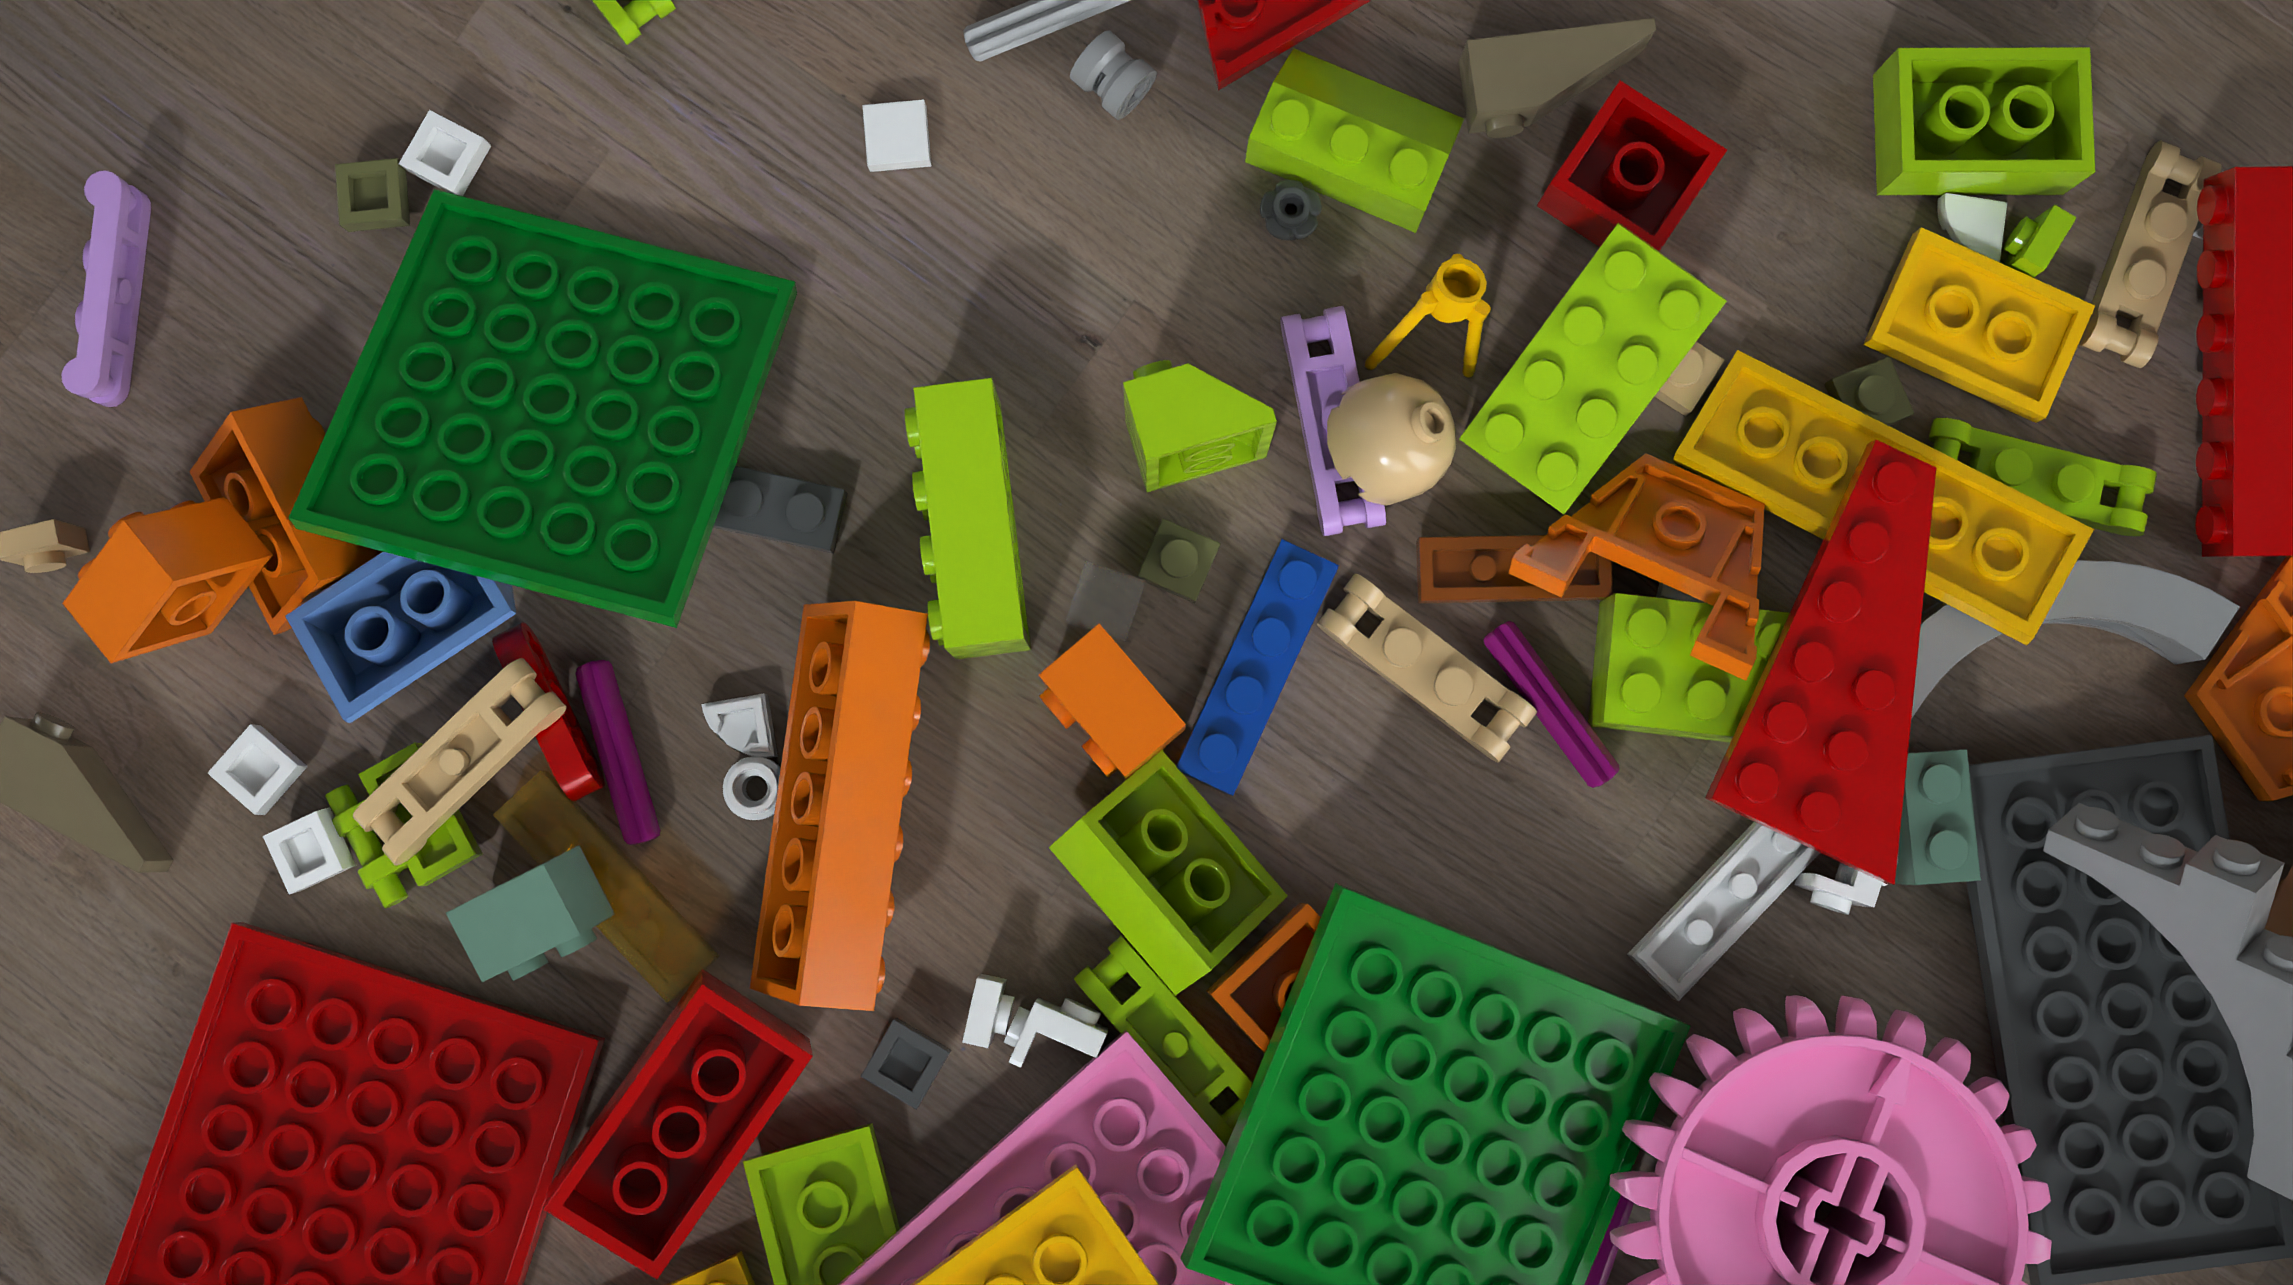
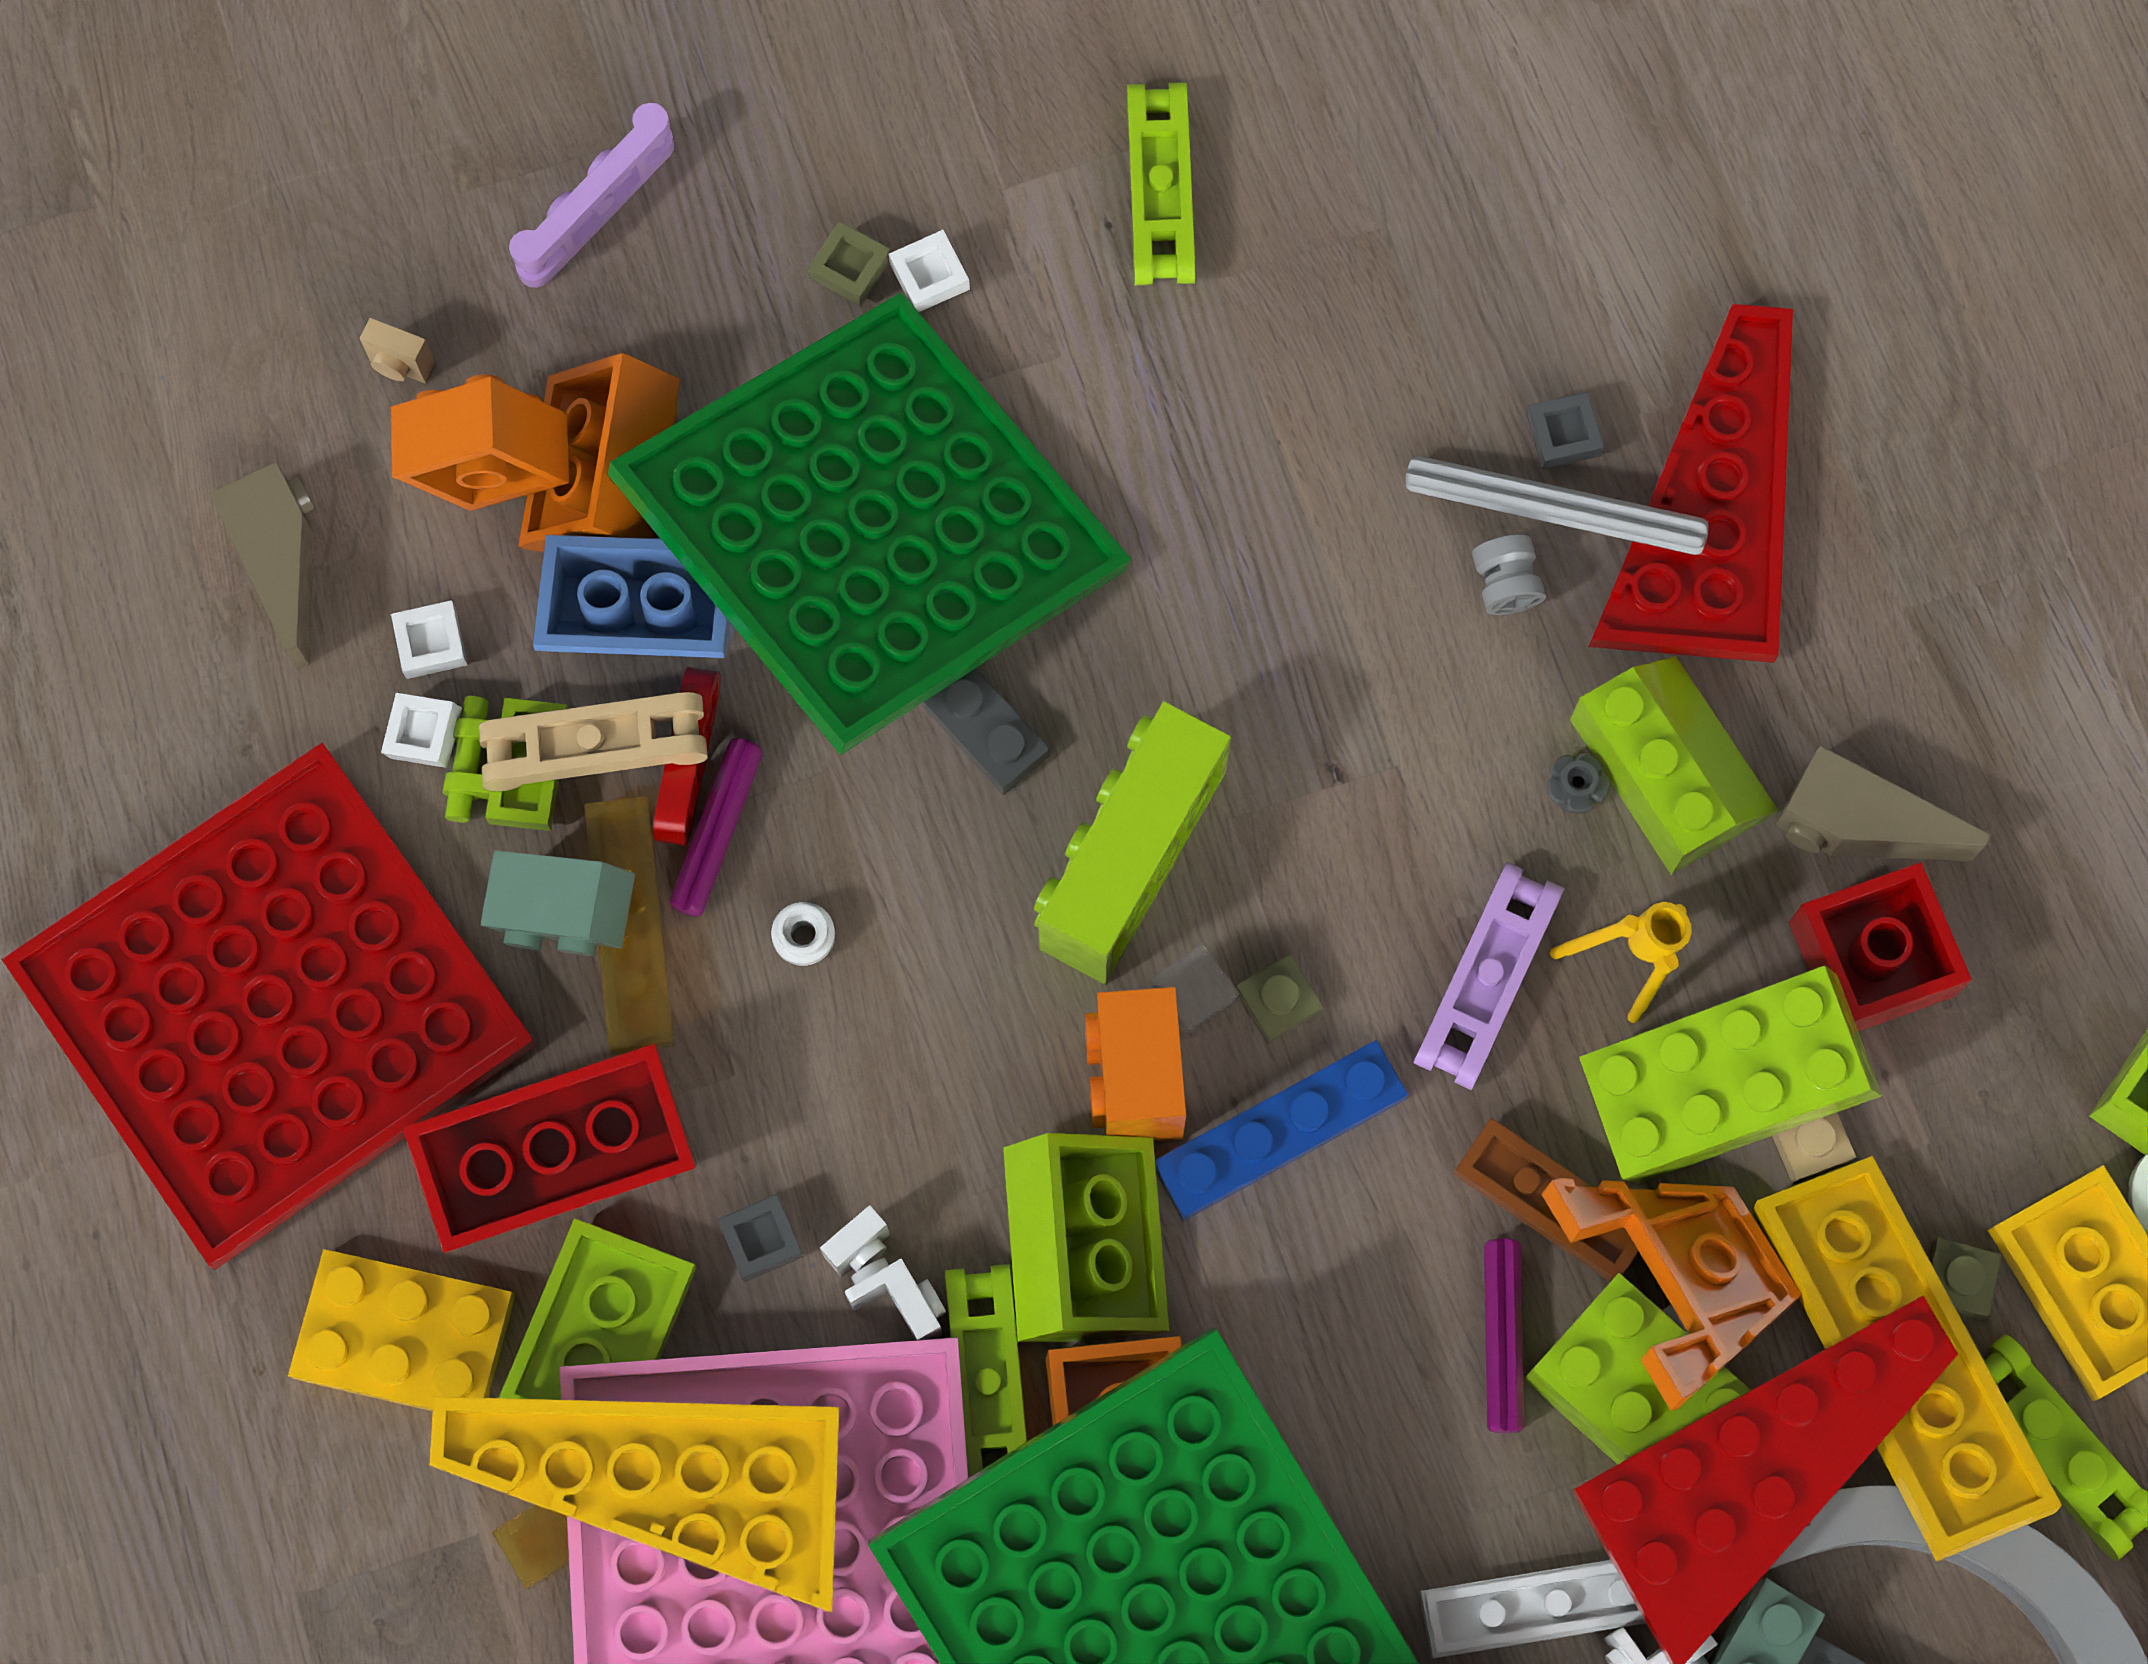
camera: 35 degrees right, 10 degrees down
white tile [701,693,778,758] -> none
orange brick [750,601,930,1011] -> none
white tile [862,99,932,172] -> none
lime slope [1123,360,1277,492] -> none
tan plate [1316,574,1537,763] -> none
tan cylinder [1327,373,1456,506] -> none

